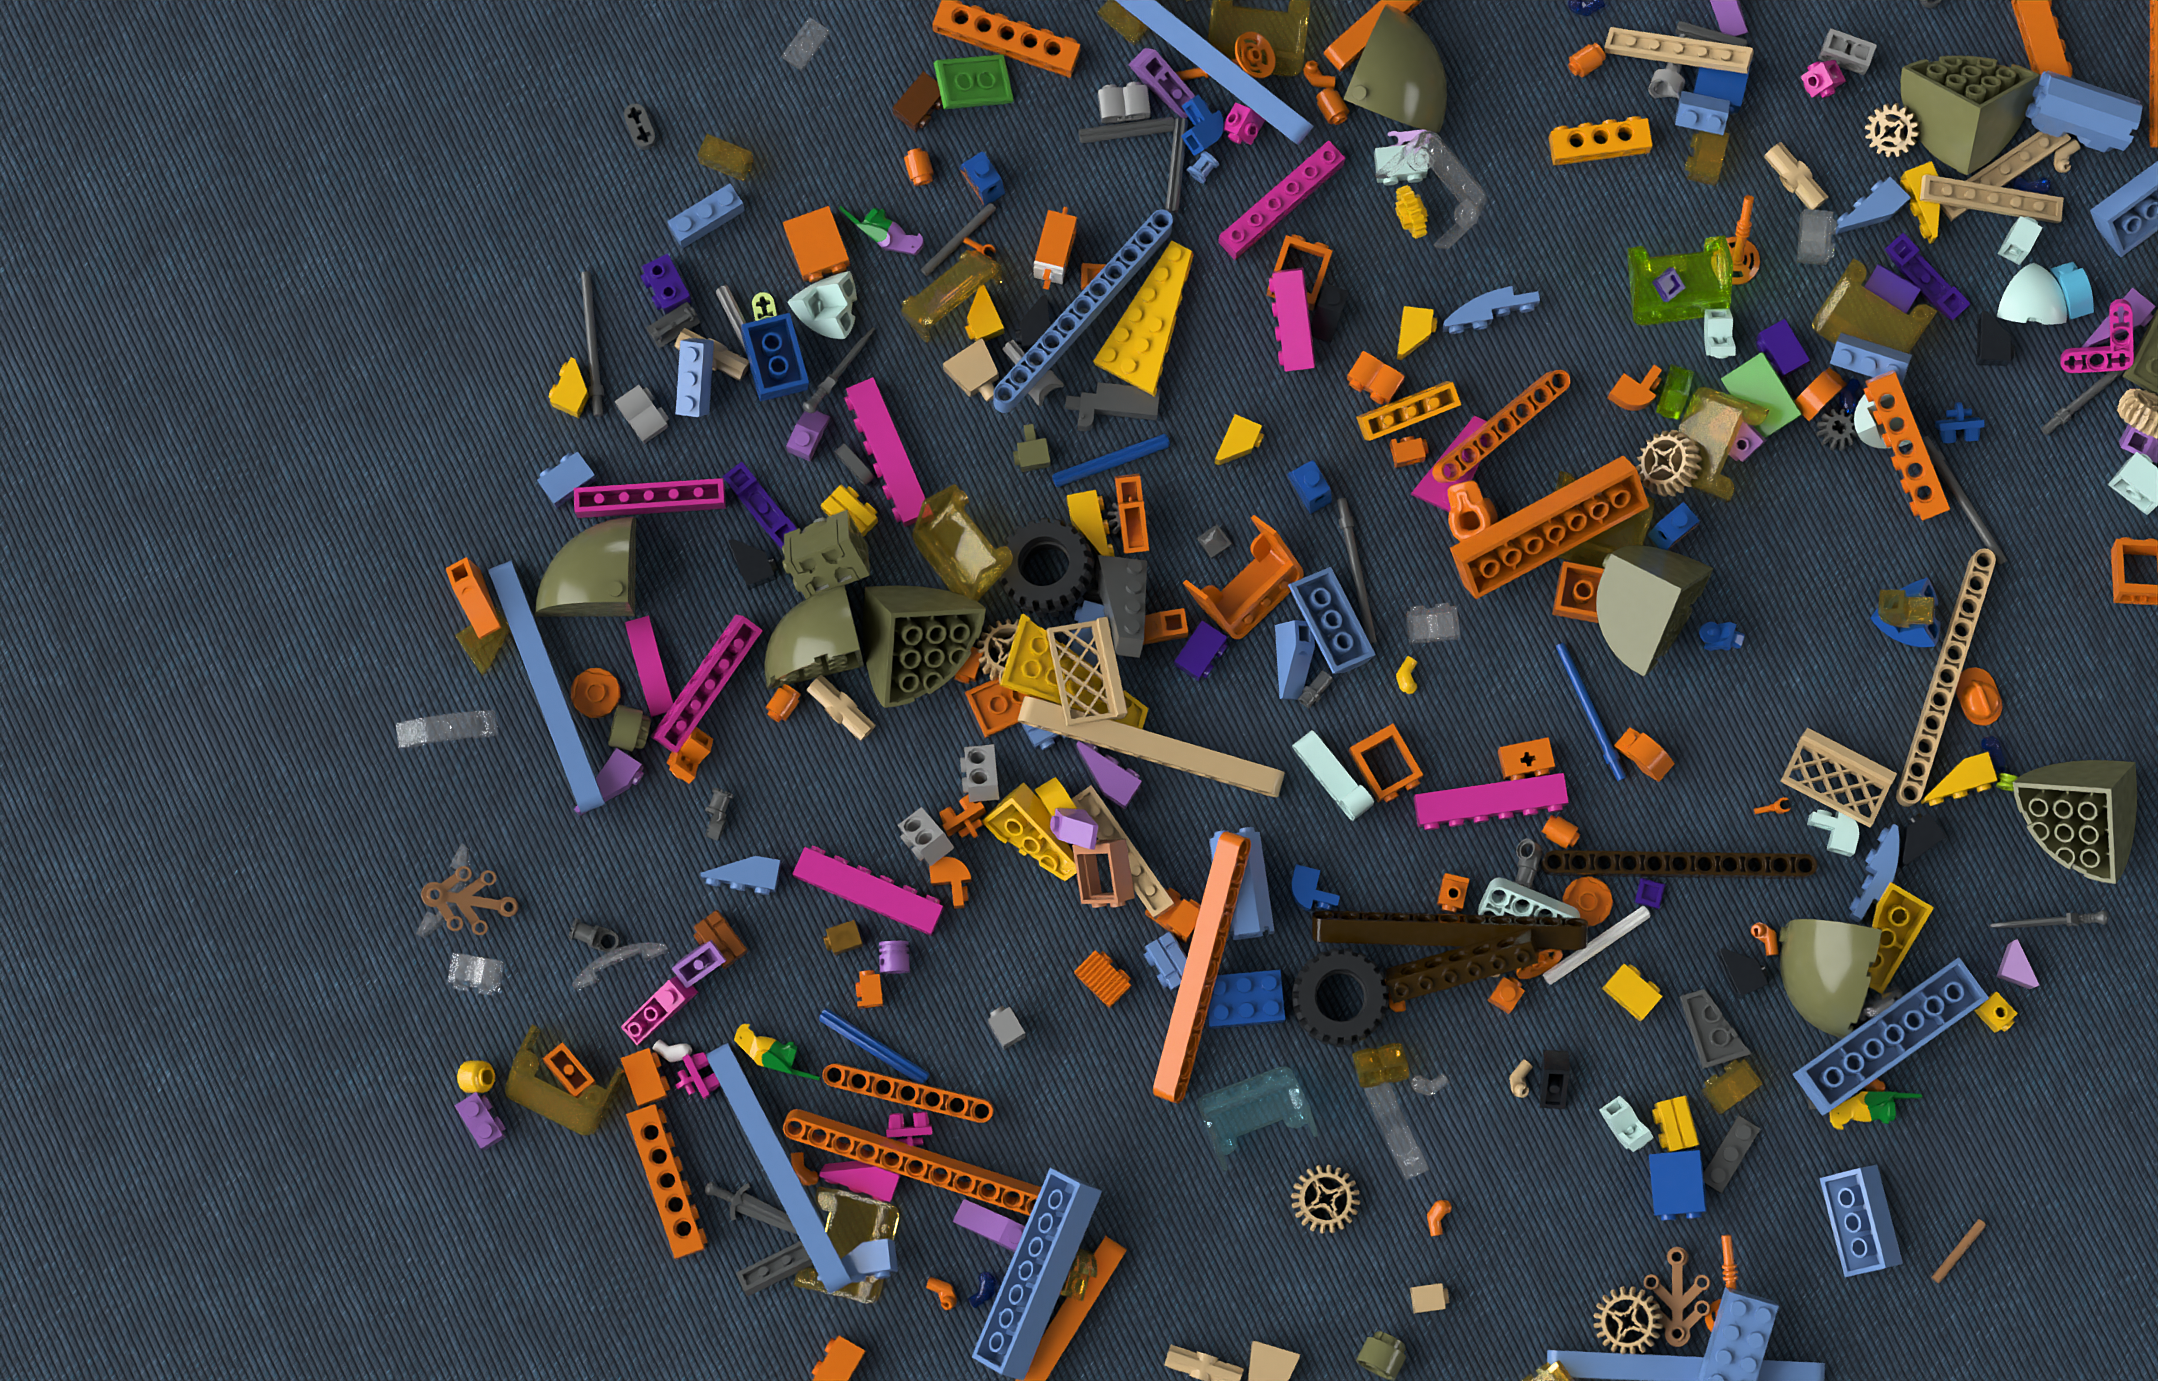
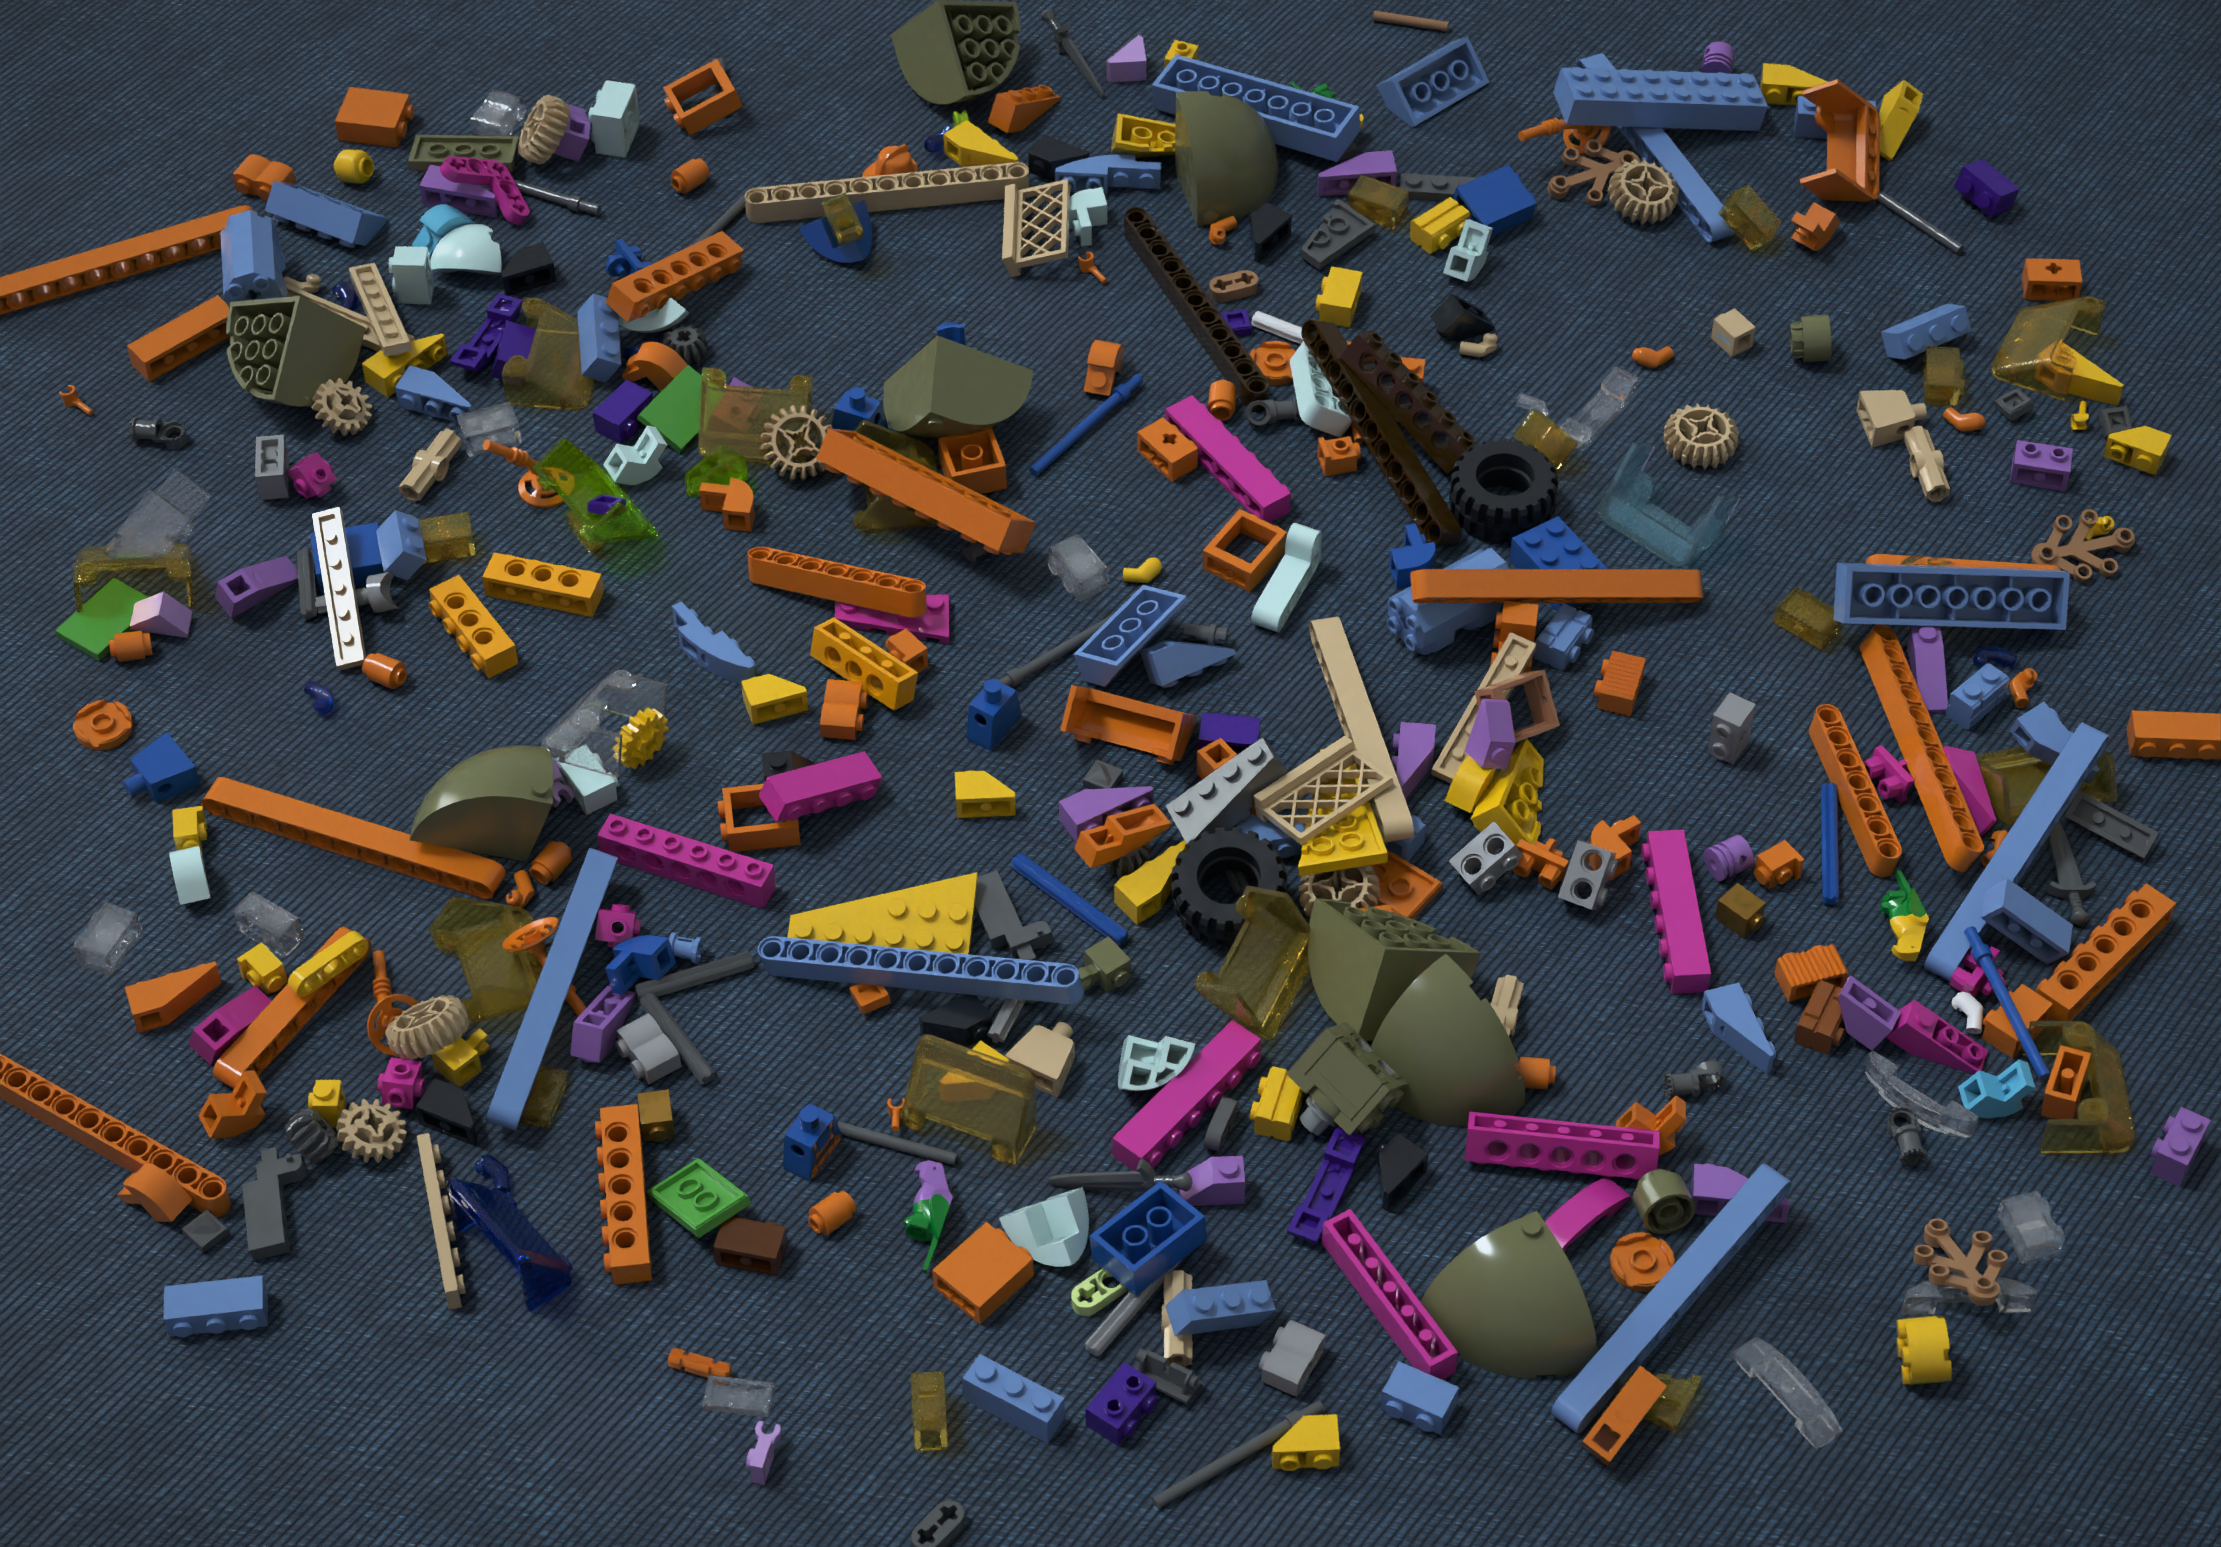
camera: 115 degrees left, 30 degrees down
yellow head [457,1060,495,1093] -> none
orange piece [1034,207,1077,290] -> none
orange piece [1447,480,1499,542] -> none
none -> light orange brick [482,552,604,617]
none -> pearl gold brick [637,1089,675,1142]
none -> orange axle [668,1348,732,1382]
none -> orange brick [671,158,710,194]
none -> lavender plate [746,1421,781,1485]
none -> orange slope [988,85,1061,133]
none -> medium lavender slope [1059,786,1154,843]
none -> light aqua brick [1118,1035,1195,1091]
none -> medium nougat beam [1209,270,1258,303]
none -> medium lavender slope [1317,150,1397,196]
none -> clear yellow brick [1773,587,1841,650]
none -> orange brick [1774,944,1849,1002]
none -> yellow brick [1896,1316,1952,1385]
none -> medium blue brick [1946,663,2010,730]
none -> medium azure brick [1958,1060,2036,1118]
none -> blue bar [1964,926,2051,1081]
none -> medium blue brick [1981,878,2073,965]

